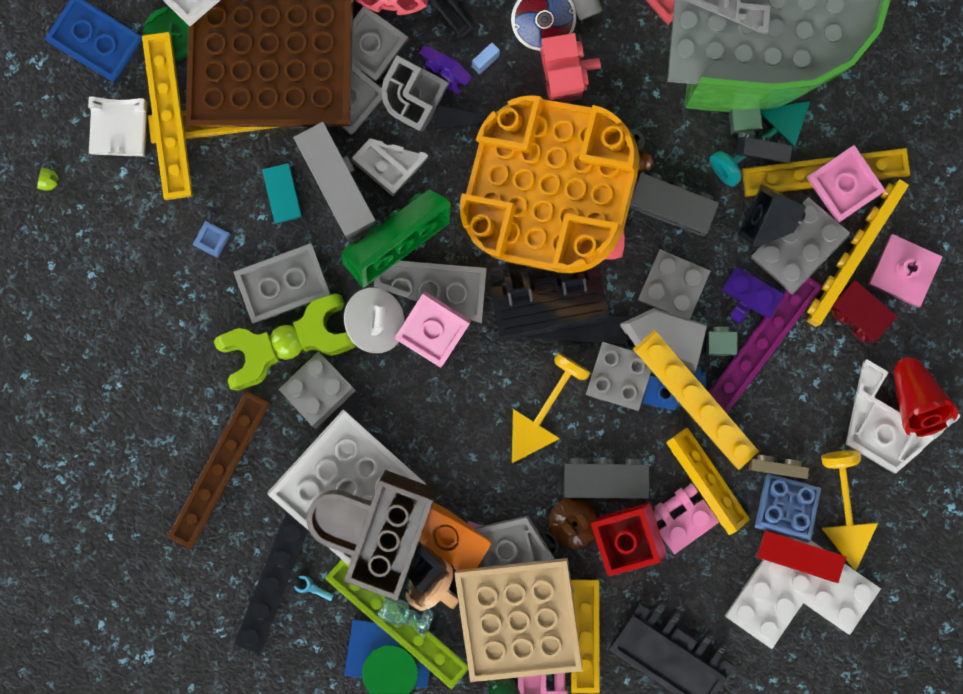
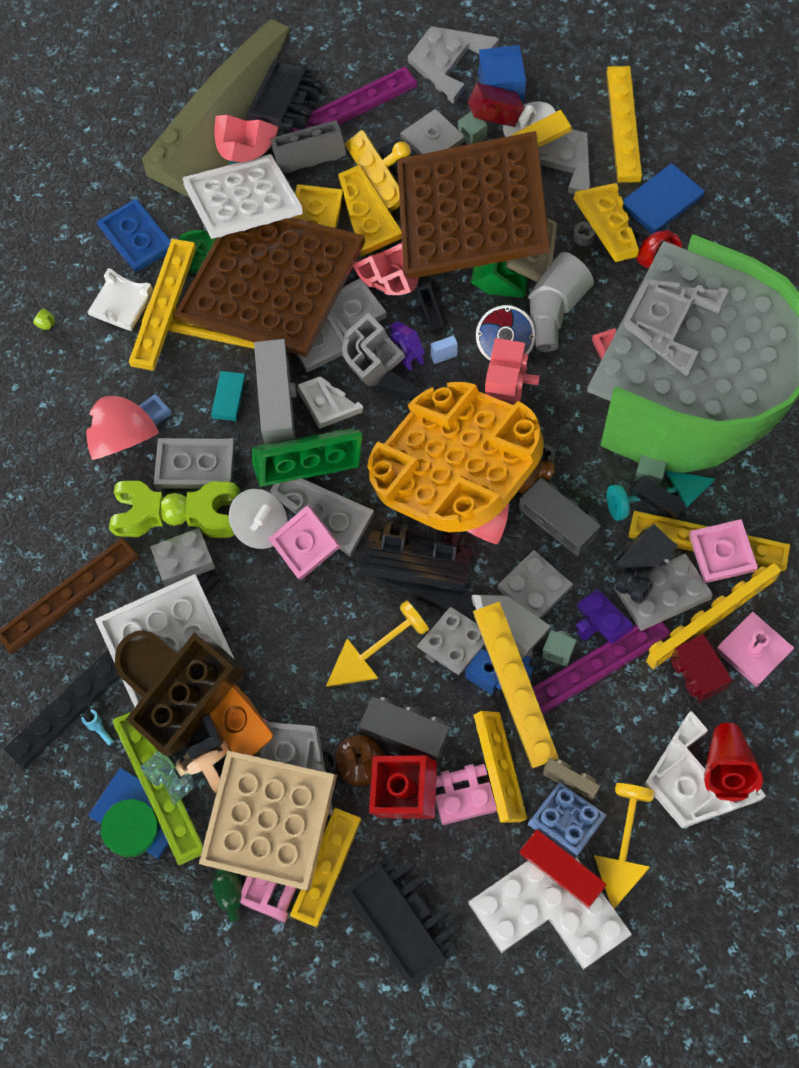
camera: 20 degrees right, 20 degrees down
none -> coral brick [87,396,159,460]
none -> black wheel [616,567,654,604]

